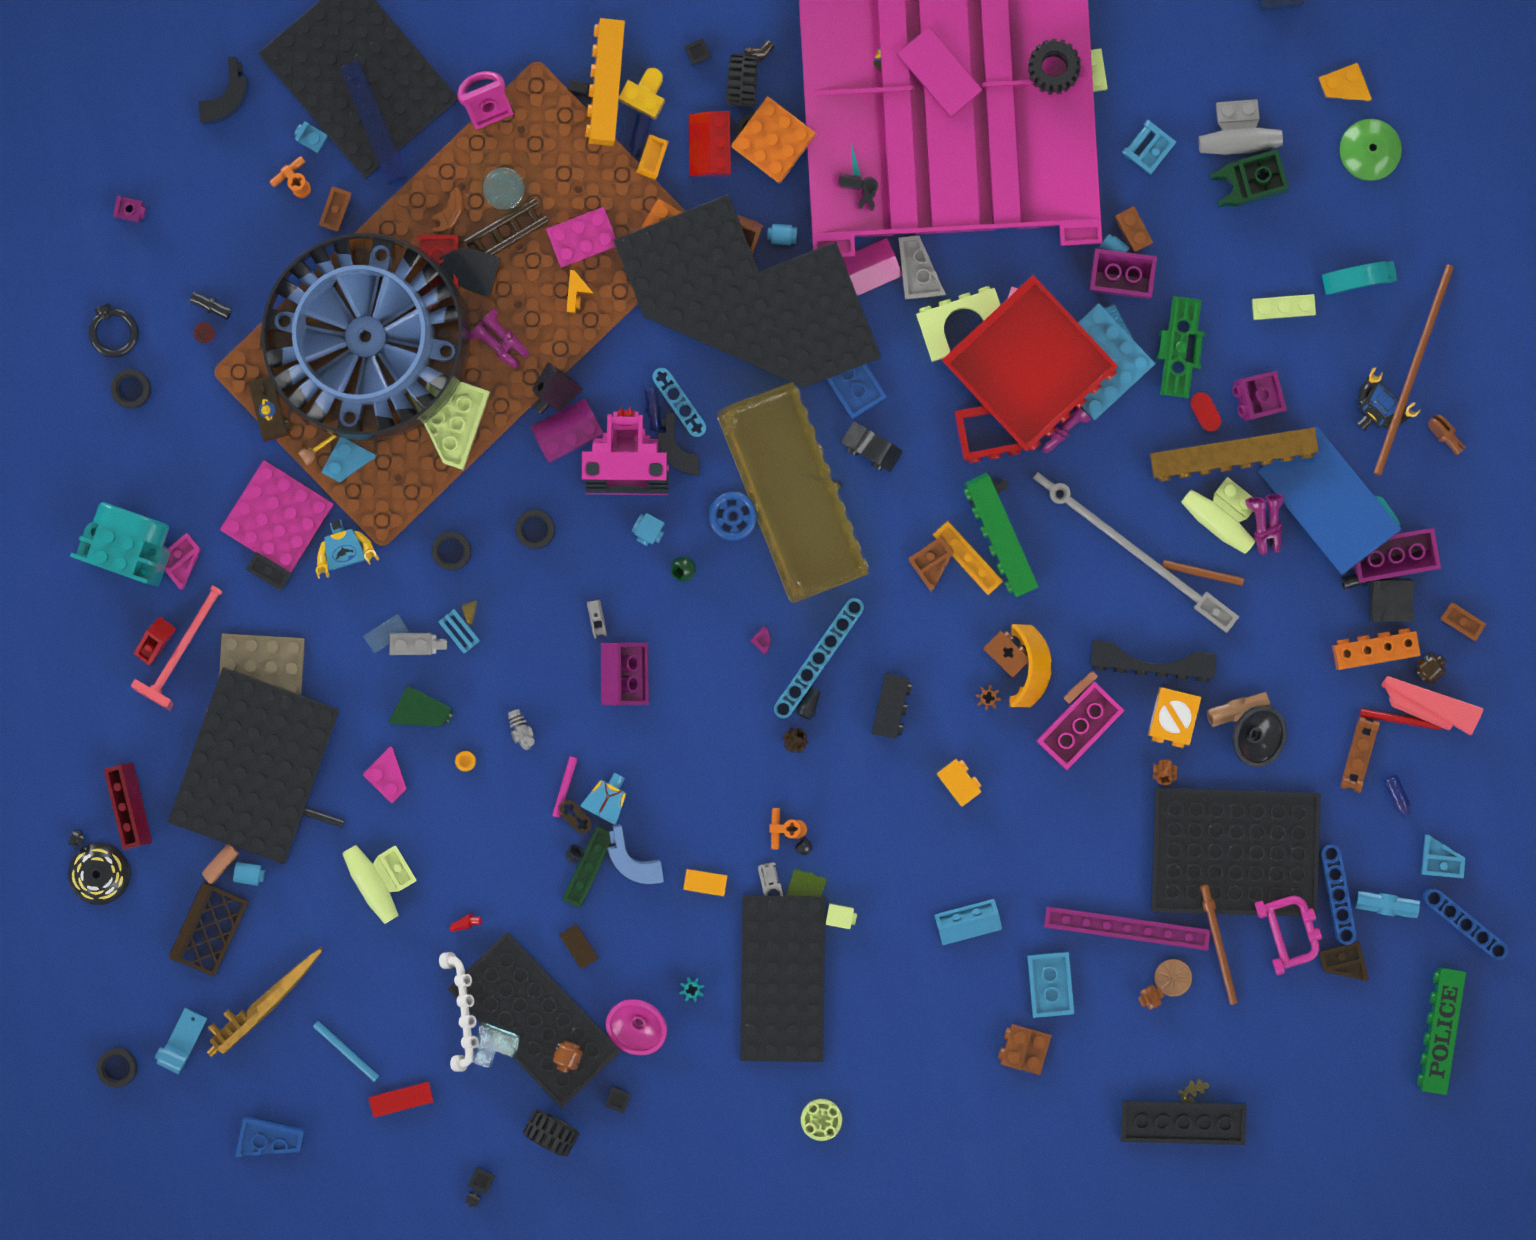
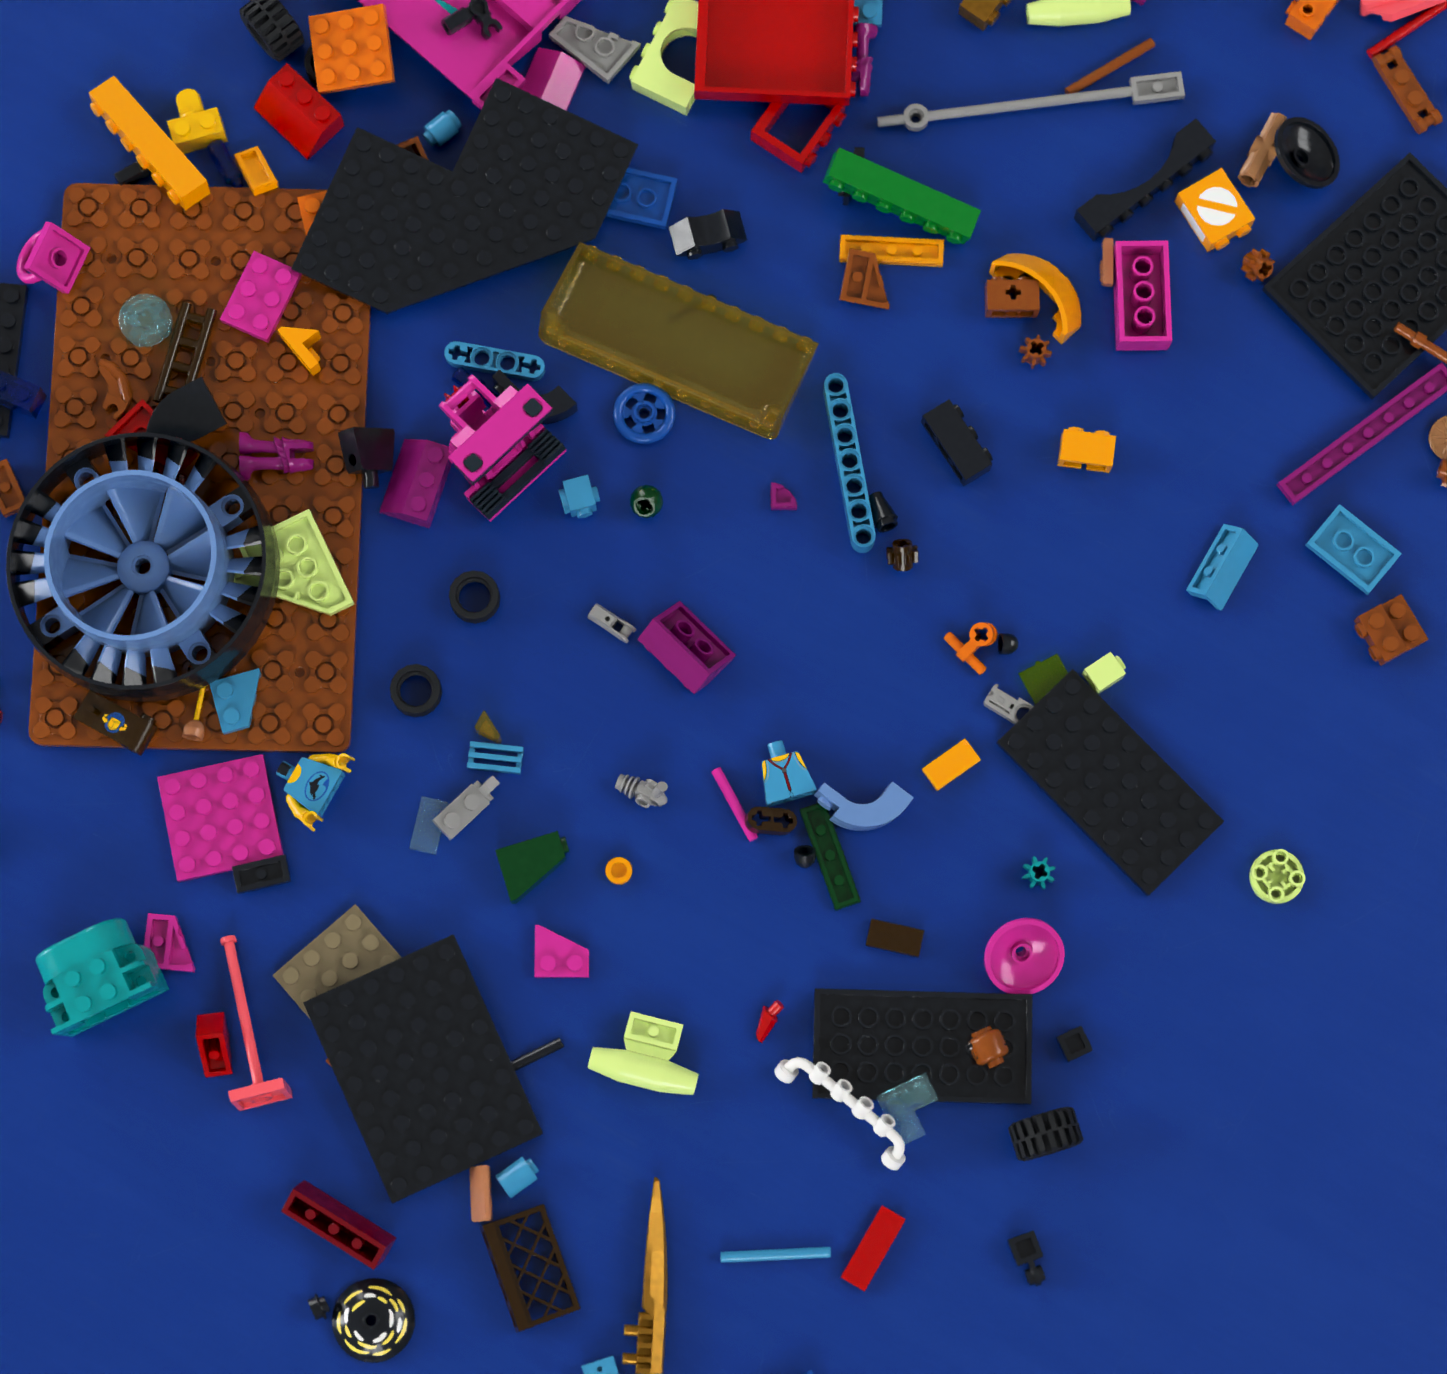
camera: 45 degrees left, 10 degrees down
black plate [684,38,711,66] -> none

